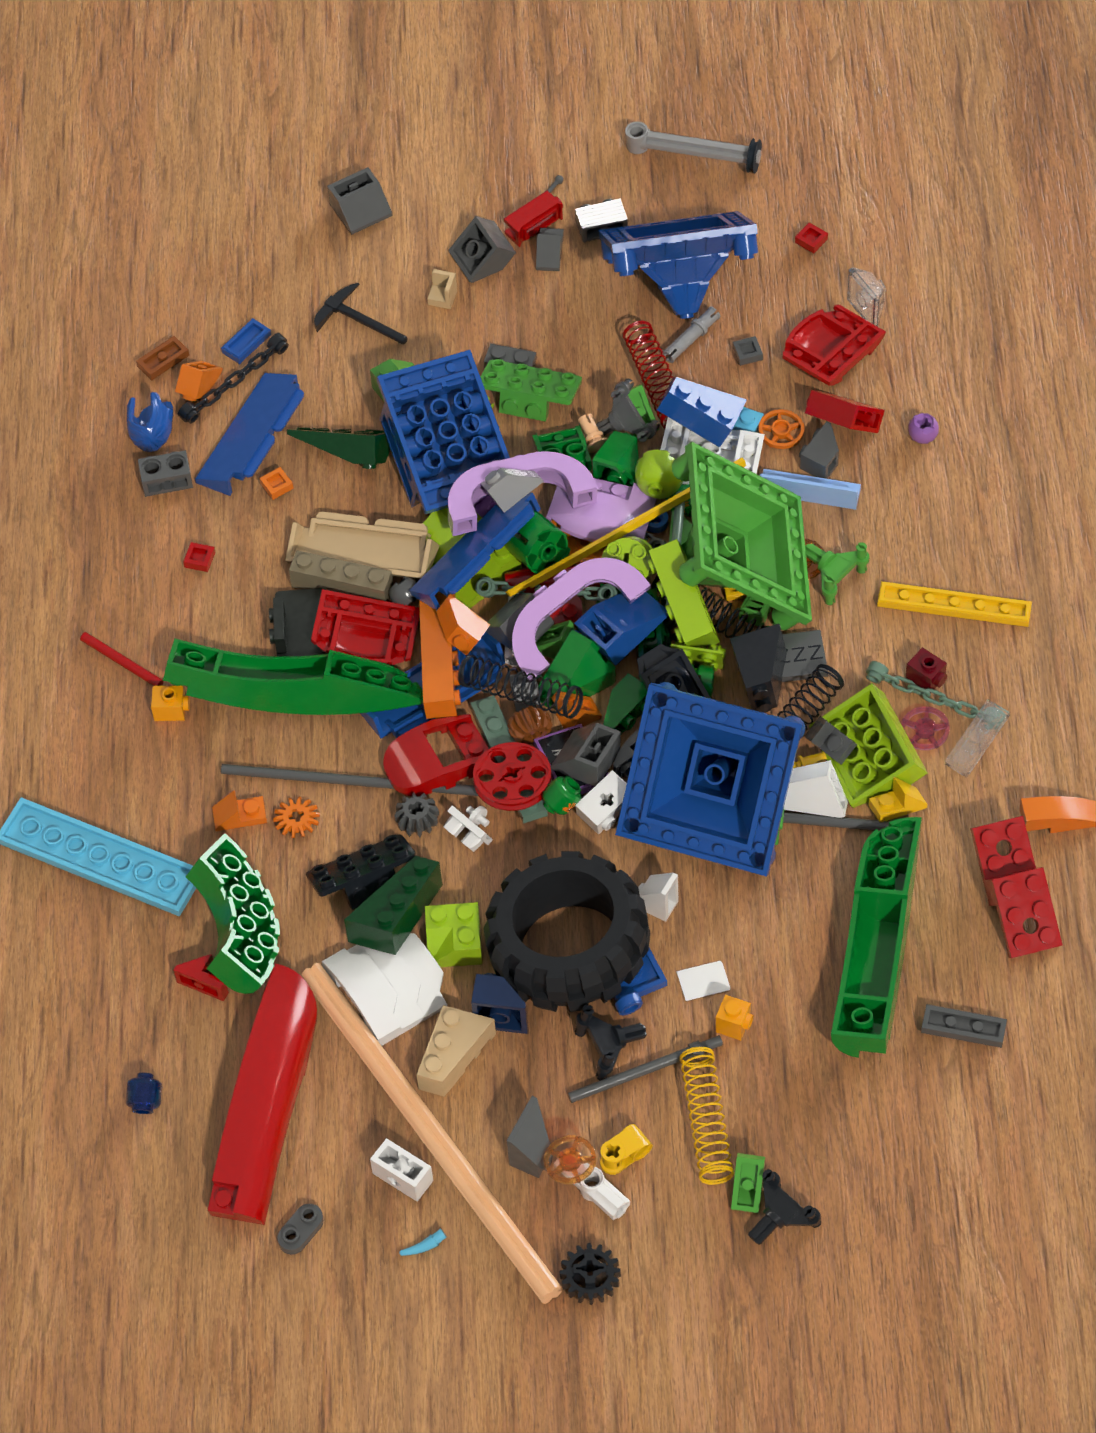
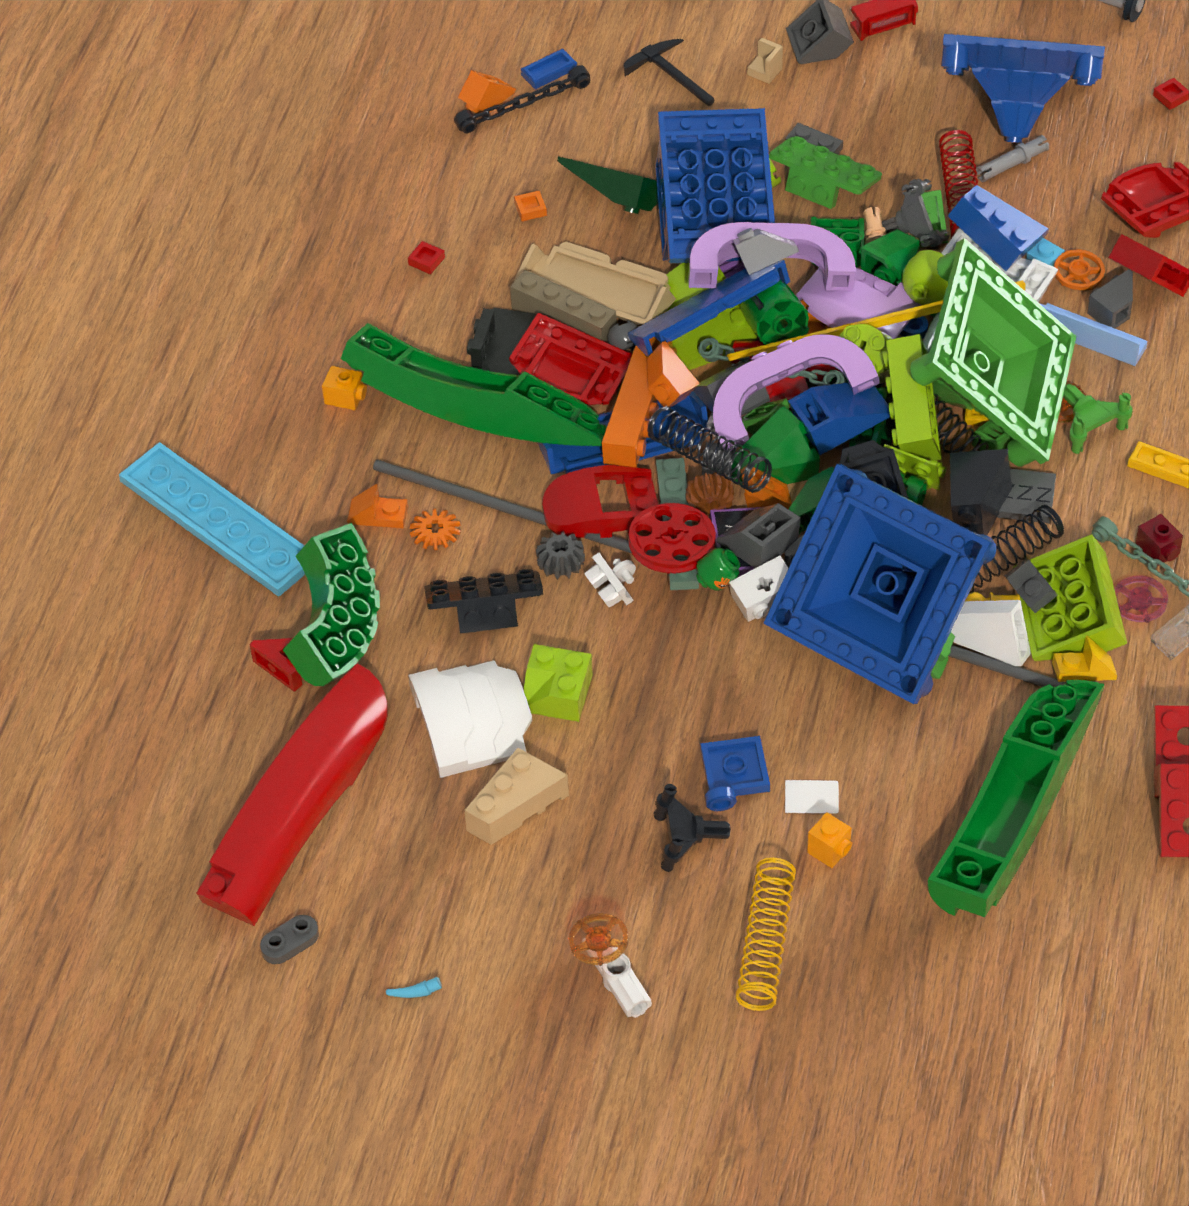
camera: 15 degrees right, 5 degrees down
red bar [80,632,164,686] -> none
clear blue head [125,1073,162,1114] -> none
blue hair [127,392,173,452] -> none
dark orange plate [136,336,190,381] -> none
dark grey brick [138,450,193,497] -> none
blue slope [195,373,304,496] -> none
light nougat axle [302,963,562,1304] -> none
dark green wedge [344,856,443,955] -> none
white brick [370,1138,433,1201] -> none
dark blue slope [471,973,528,1034] -> none
black tyre [484,851,650,1012] -> none
dark grey slope [507,1096,553,1178] -> none
dark grey slope [536,228,564,271] -> none
black gear [559,1243,621,1305] -> none
dark grey bar [568,1035,723,1103] -> none
brick [575,199,628,243] -> none
yellow piece [600,1124,653,1175] -> none
white slope [638,873,678,922] -> none
bright green slope [731,1153,765,1213] -> none
dark grey plate [733,336,763,366] -> none
black axle [748,1169,821,1245] -> none
dark grey plate [921,1004,1007,1048] -> none

